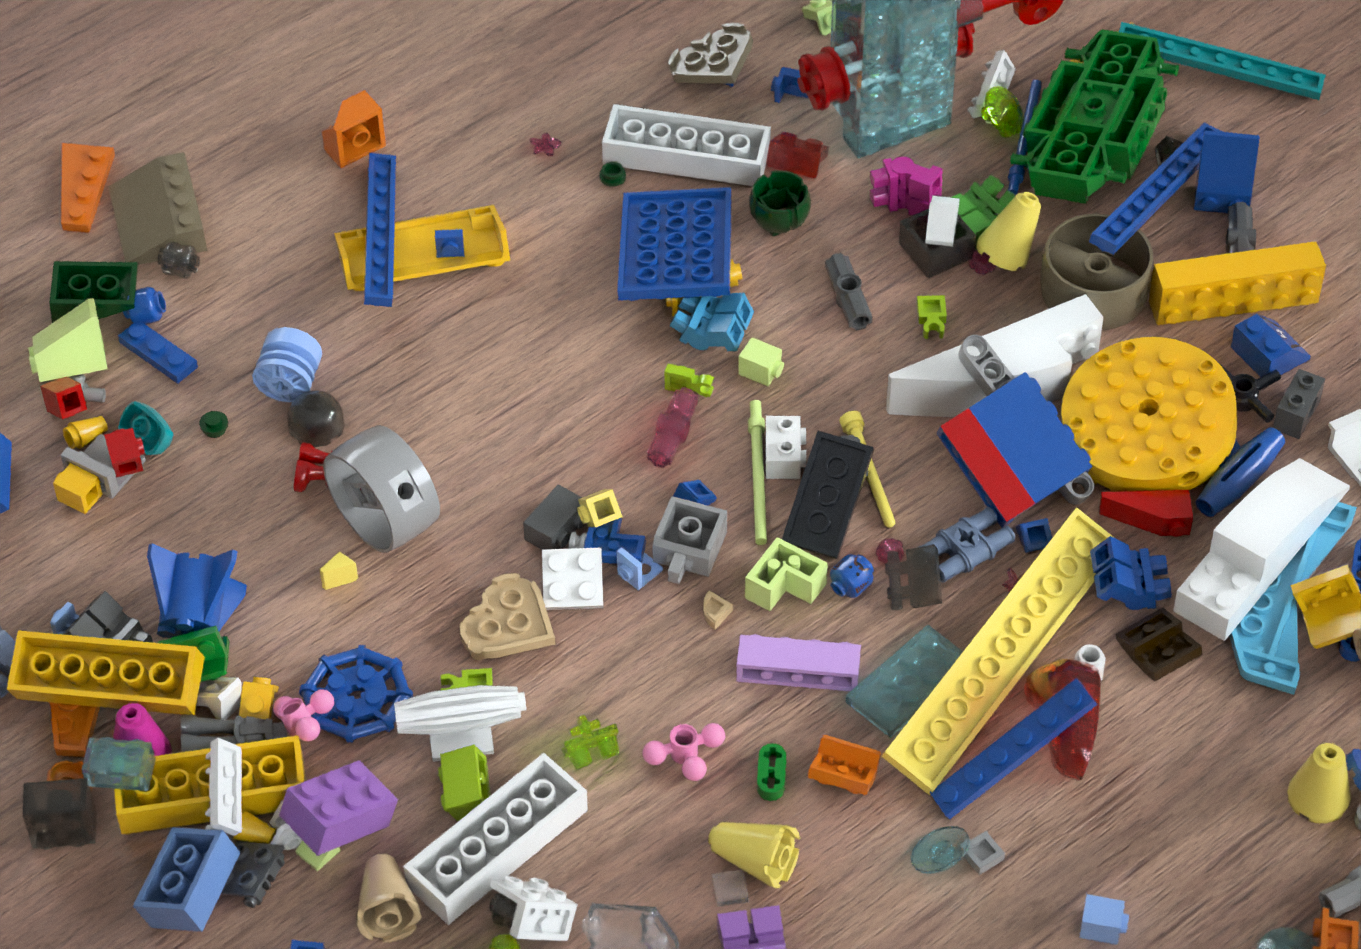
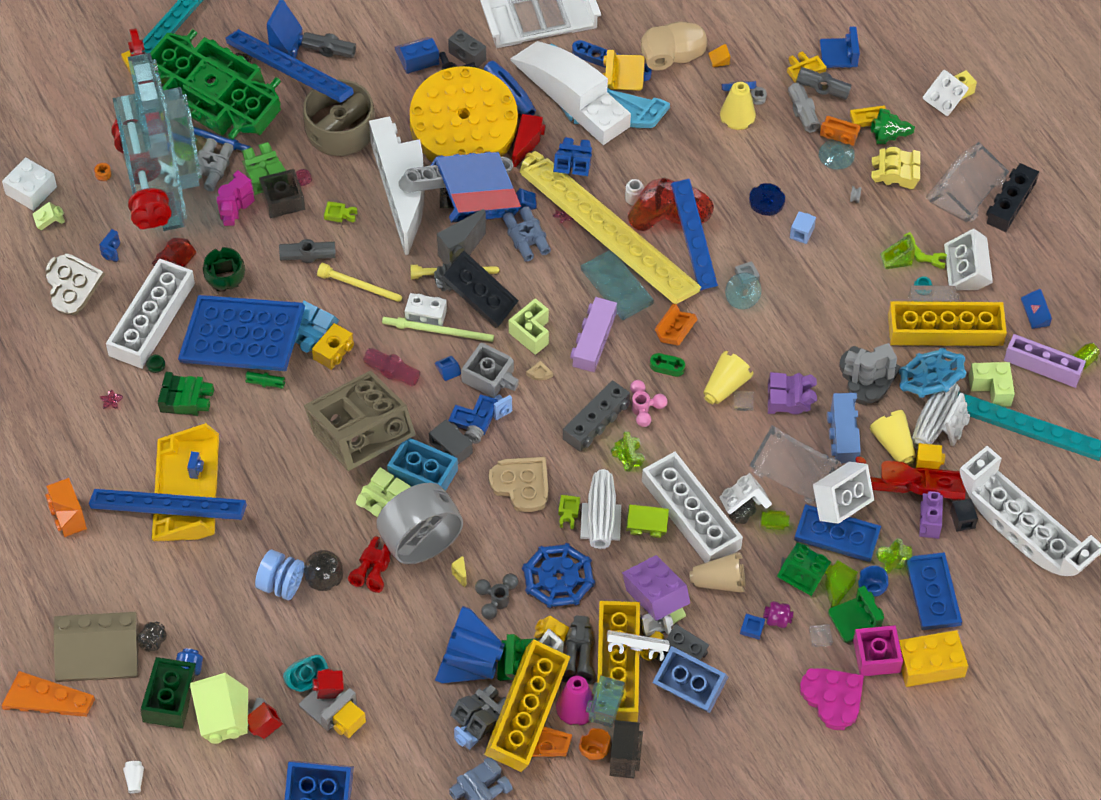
camera: 80 degrees left, 5 degrees up
yellow cone [63,416,108,449] -> none
blue plate [118,322,198,384] -> none
dark green plate [199,411,228,438] -> none
bright pink piece [273,689,334,742] -> none
white plate [542,548,603,610] -> none
light yellow brick [577,489,622,528] -> none
lime plate [664,363,714,397] -> none
yellowish green brick [738,337,784,386] -> none
blue head [830,554,874,598] -> none
clear pink plate [876,538,904,566] -> none
clear smoke plate [885,544,942,610] -> none
white slope [925,196,960,247] -> none
light yellow cone [976,192,1041,271] -> none
dark brown slope [1116,608,1202,681] -> none
yellow brick [1149,241,1326,326] -> none
none -> green hips [157,371,214,416]
none -> light grey pin [187,138,234,191]
none -> green pin [245,371,286,389]
none -> dark tan piece [304,370,415,471]
none -> yellow brick [312,323,354,370]
none -> light yellow piece [317,262,402,302]
none -> yellowish green hips [356,467,411,517]
none -> dark azure brick [387,438,458,491]
none -> dark grey slope [437,209,486,264]
none -> dark grey piece [475,573,518,620]
none -> light yellow piece [519,151,545,173]
none -> dark grey brick [562,380,630,452]
none -> clear blue tile [749,183,785,216]

